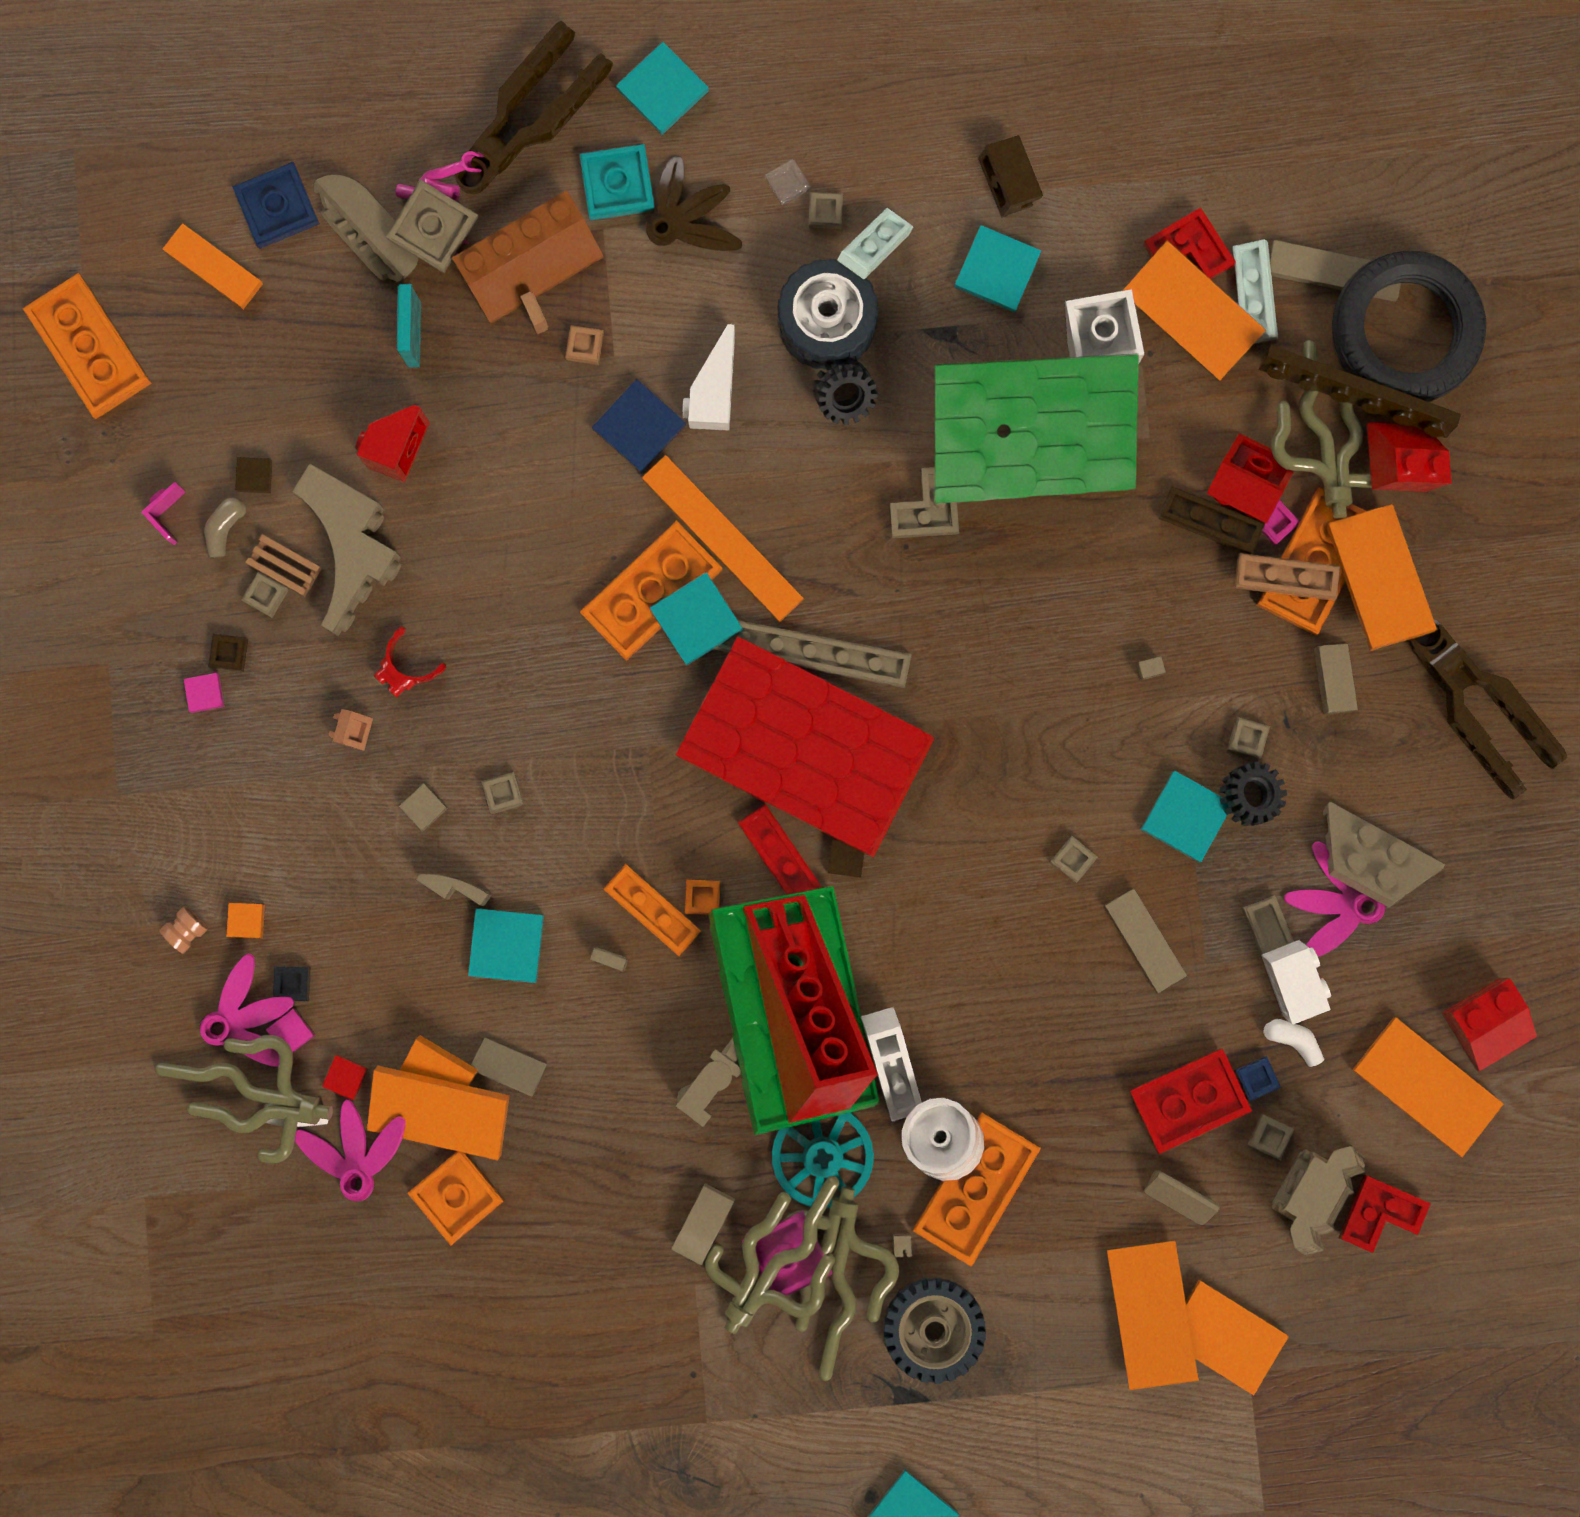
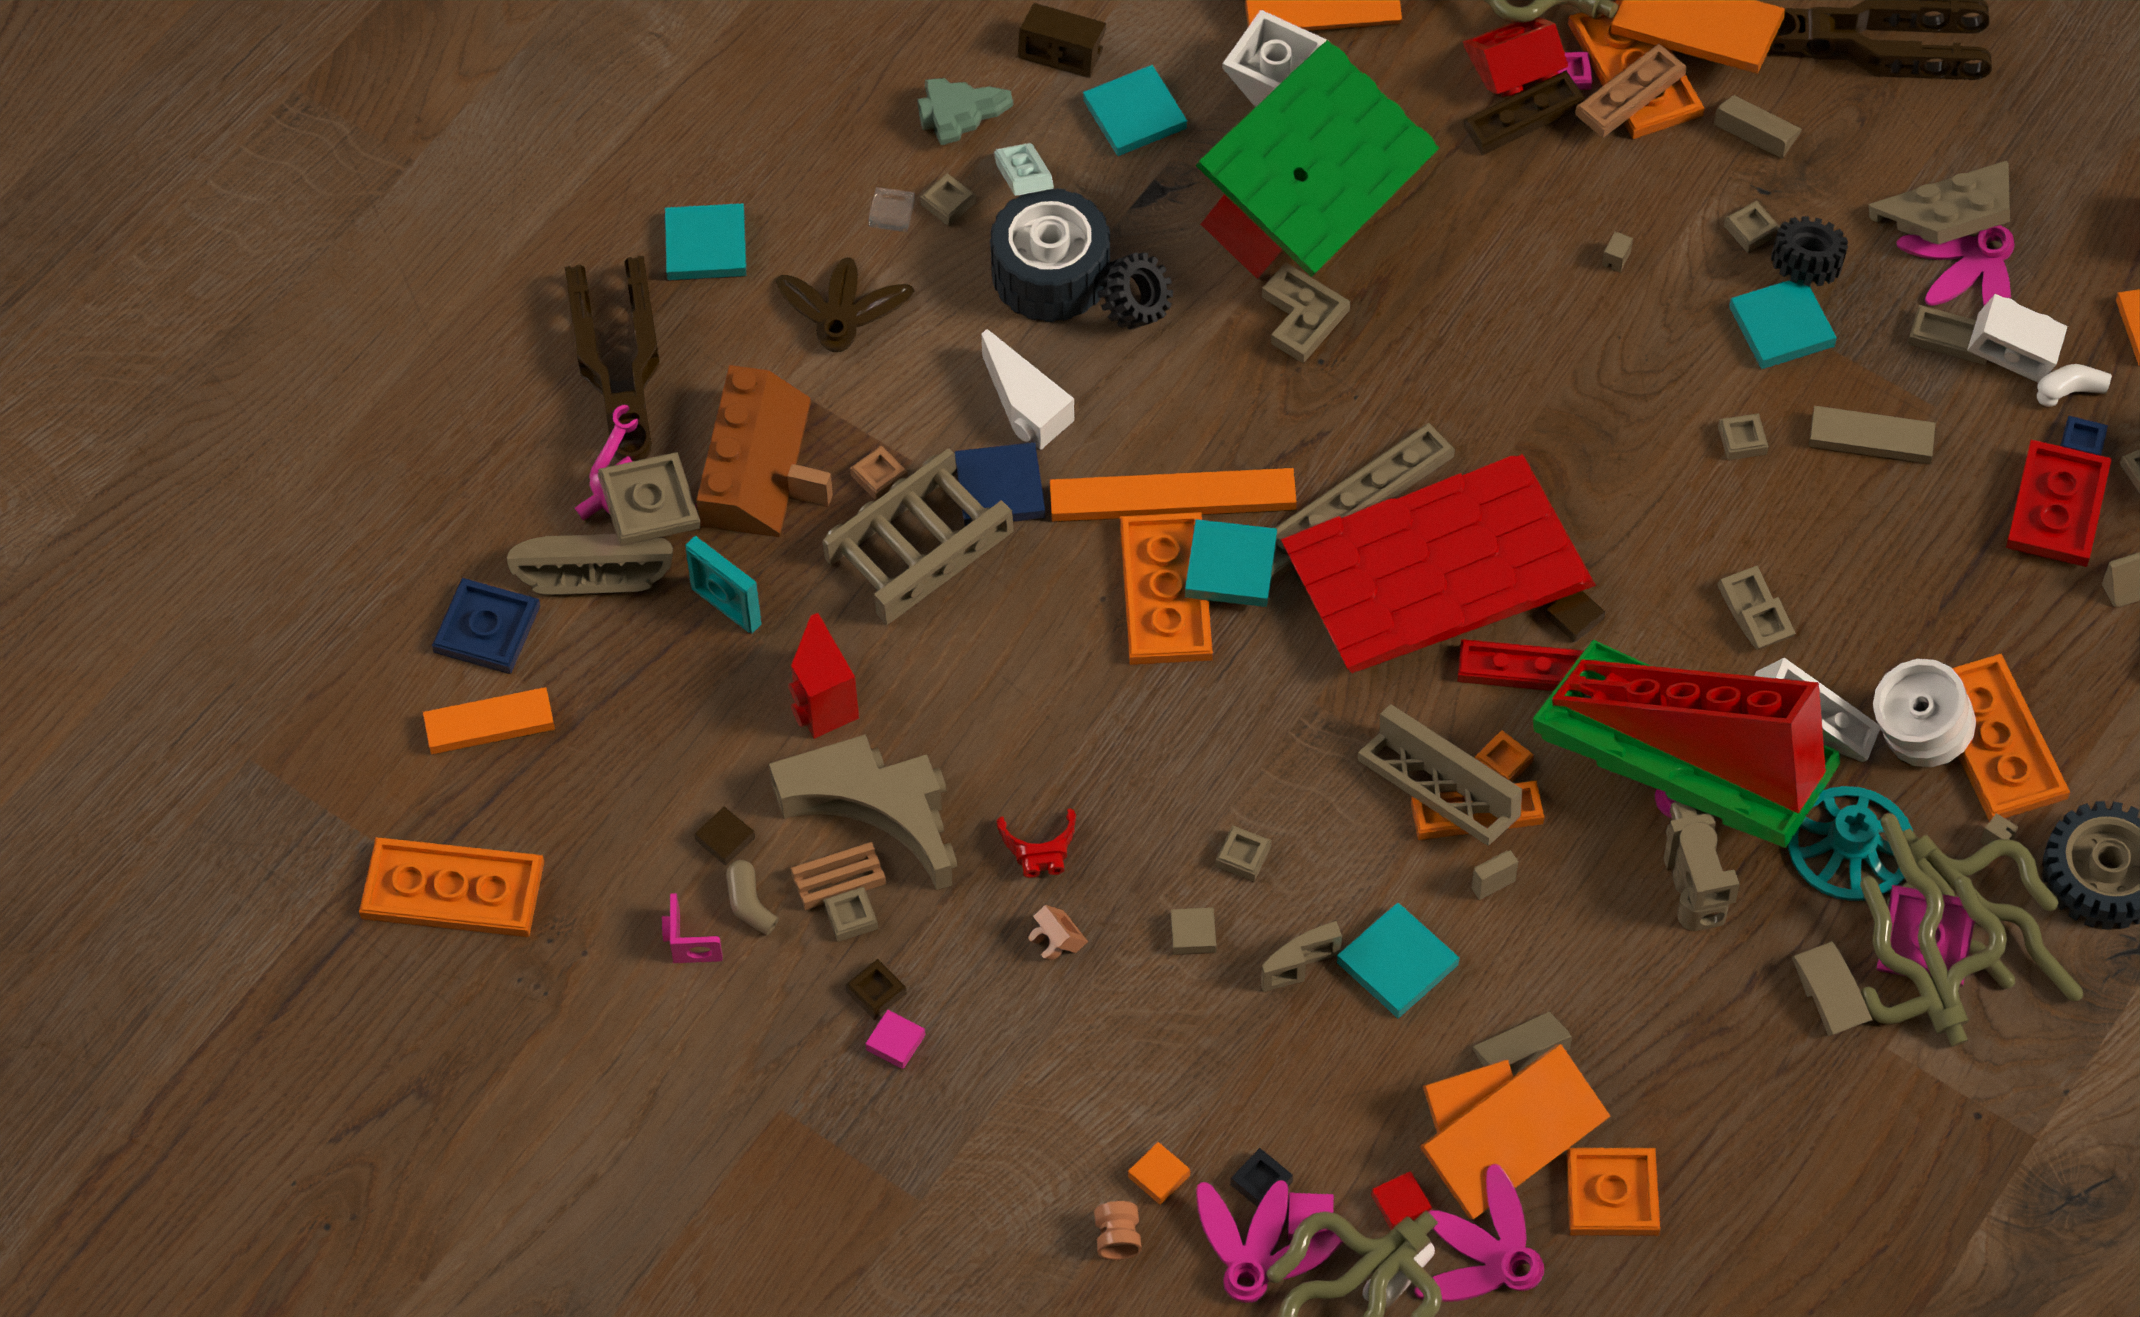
camera: 50 degrees left, 25 degrees down
teal tile [580,144,655,221] -> none
none -> dark tan fence [822,449,1014,625]
none -> sand green rock [917,78,1013,145]
none -> dark tan fence [1358,704,1522,846]
none -> dark tan slope [1717,566,1796,650]

